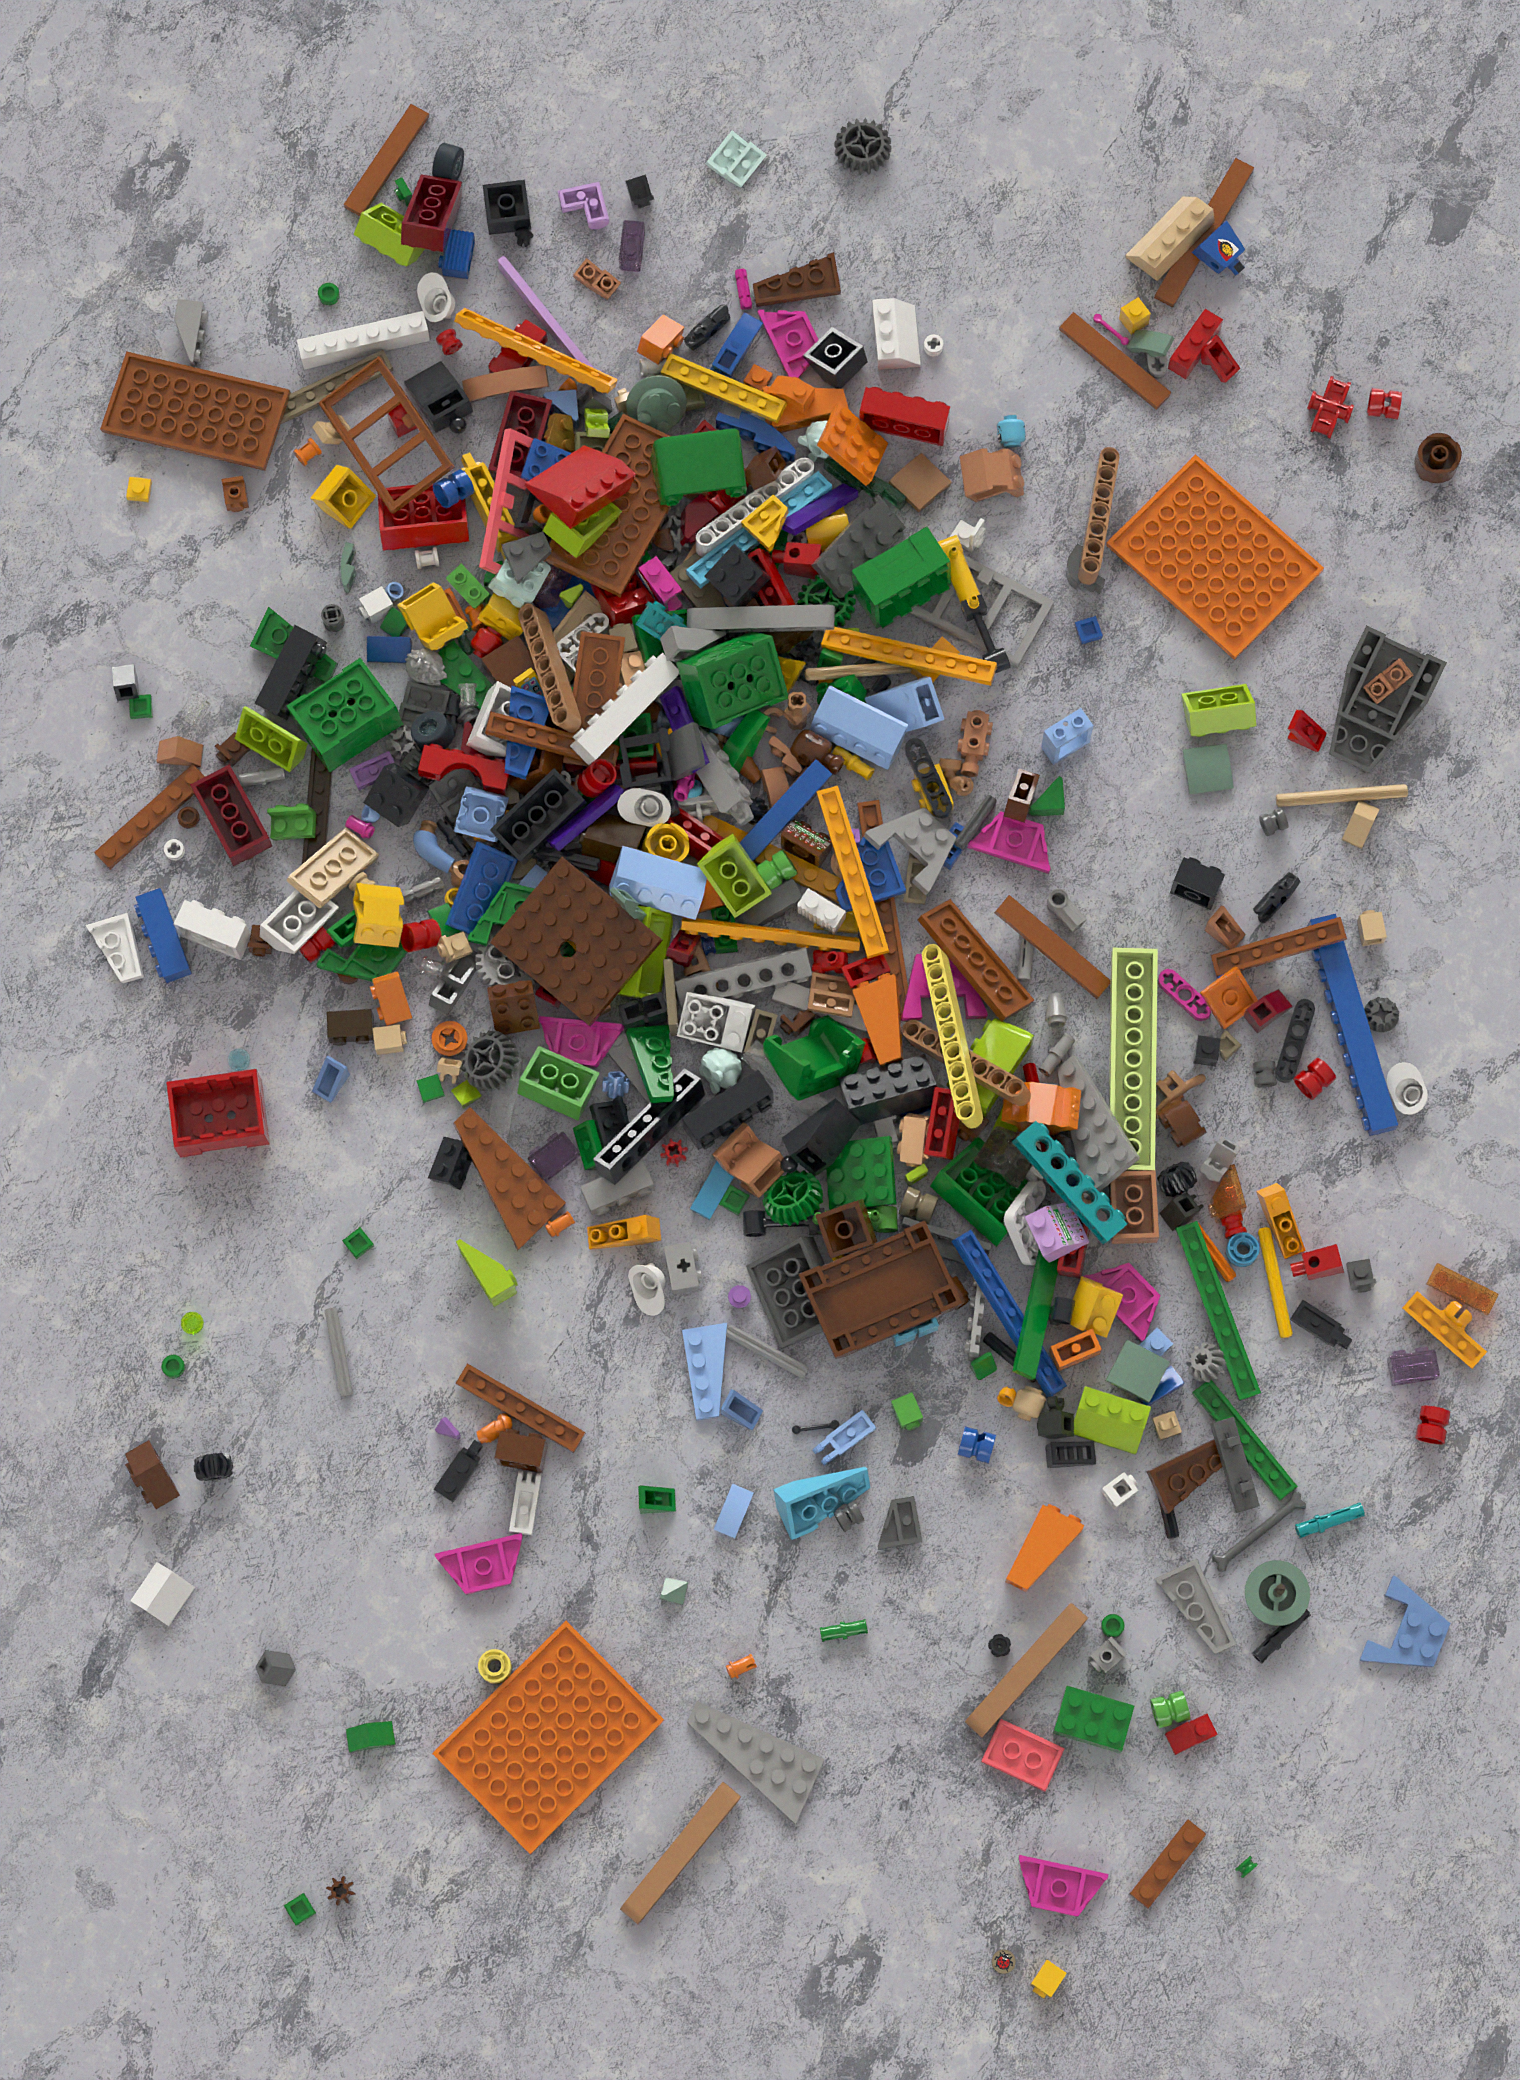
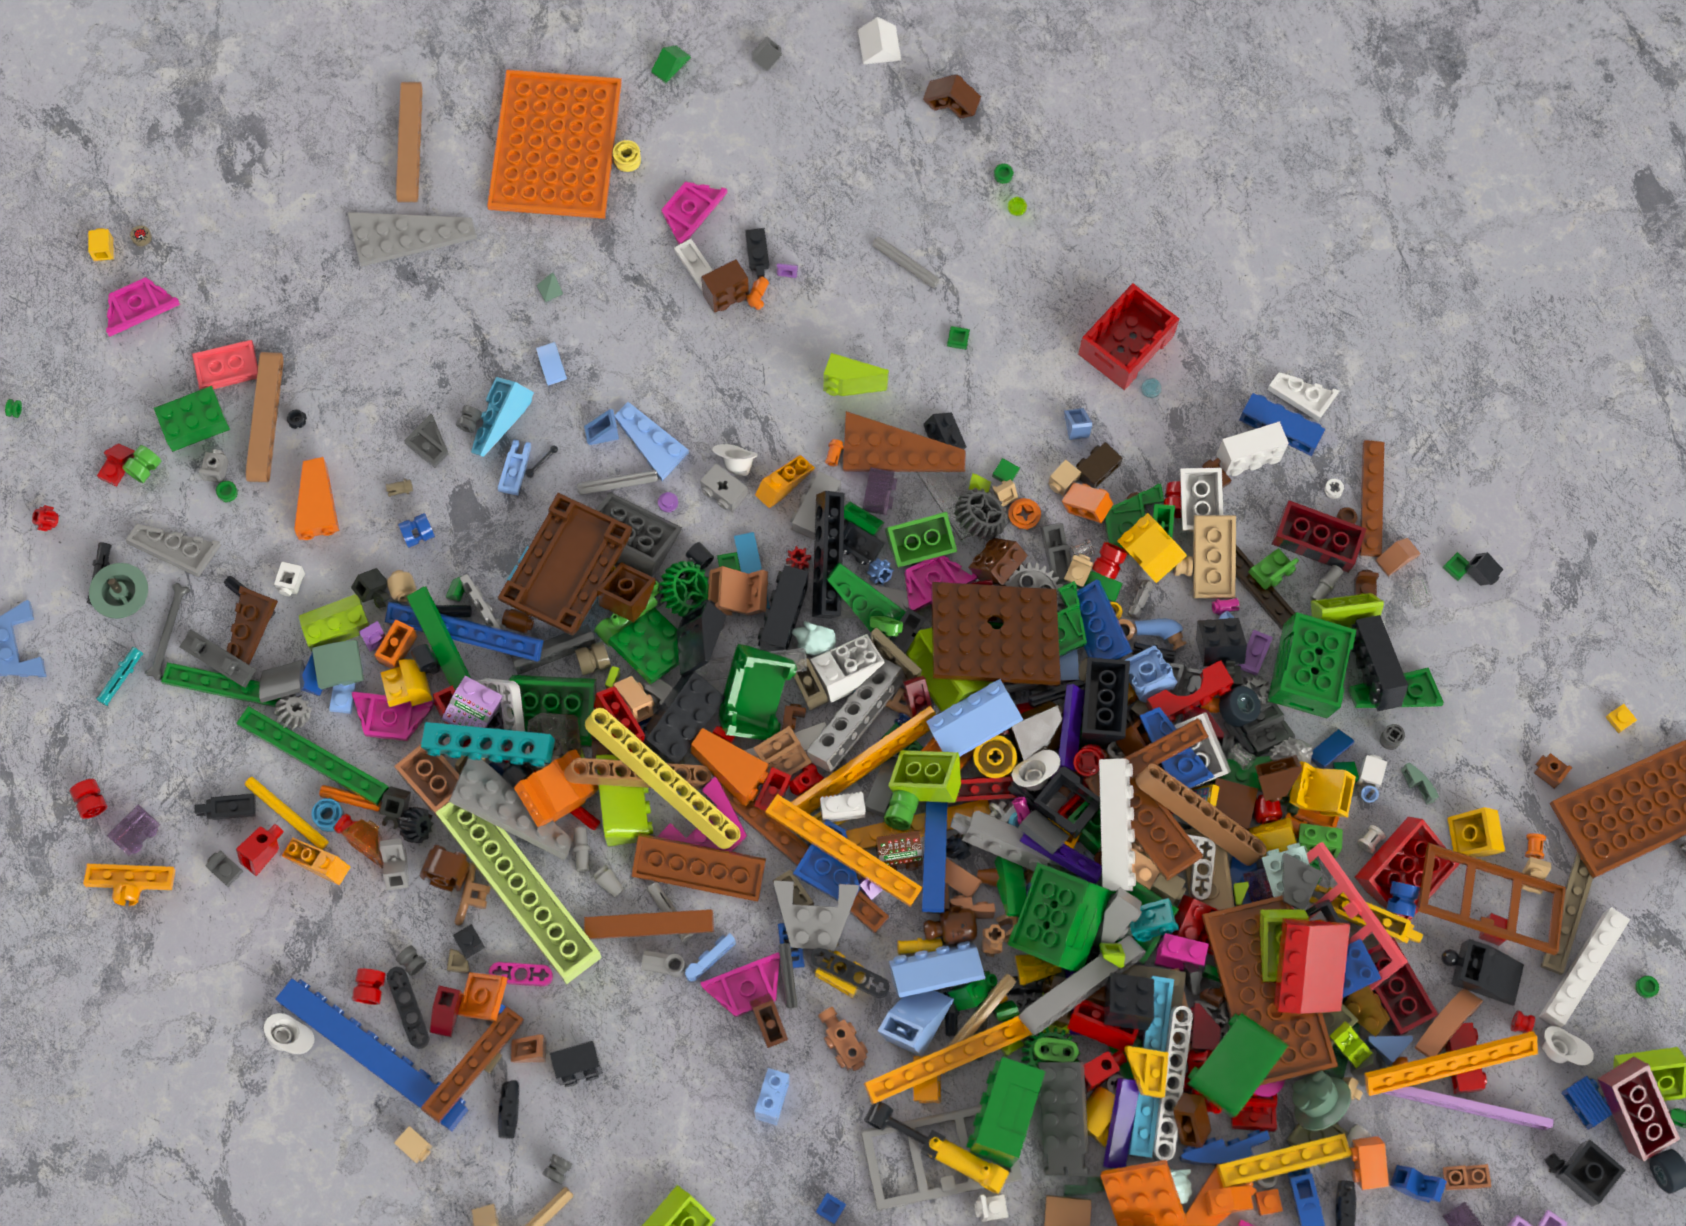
camera: 135 degrees right, 5 degrees down
black gear [193,1453,233,1481] -> none
dark orange plate [456,1363,586,1453] -> none
sand green slope [610,887,646,922] -> none
green slope [638,1485,676,1514] -> none
orange pin [725,1654,757,1679] -> none
green pin [820,1619,868,1642] -> none
bright green brick [891,1392,923,1431] -> none
medium nougat arm [939,758,974,796] -> none
light orange hinge [997,1386,1017,1407] -> none
green slope [1029,776,1065,817] -> none
black slope [1045,1441,1096,1468] -> none
dark orange plate [1129,1819,1206,1909] -> none
tan tile [1152,1411,1182,1441] -> none
sand green slope [1182,743,1234,794] -> none
dark grey gear [1364,997,1399,1032] -> none
clear orange plate [1426,1263,1499,1316] -> none
none -> red gear [32,505,59,532]
none -> dark grey slope [259,660,305,703]
none -> medium lavender plate [359,621,385,652]
none -> dark tan pin [386,478,413,497]
none -> light blue hinge [684,933,736,982]
none -> bright green plate [870,616,903,636]
none -> bright green plate [1033,1037,1079,1062]
none -> lime slope [1099,943,1125,968]
none -> reddish brown slope [1255,755,1302,802]
none -> blue brick [1390,1165,1447,1203]

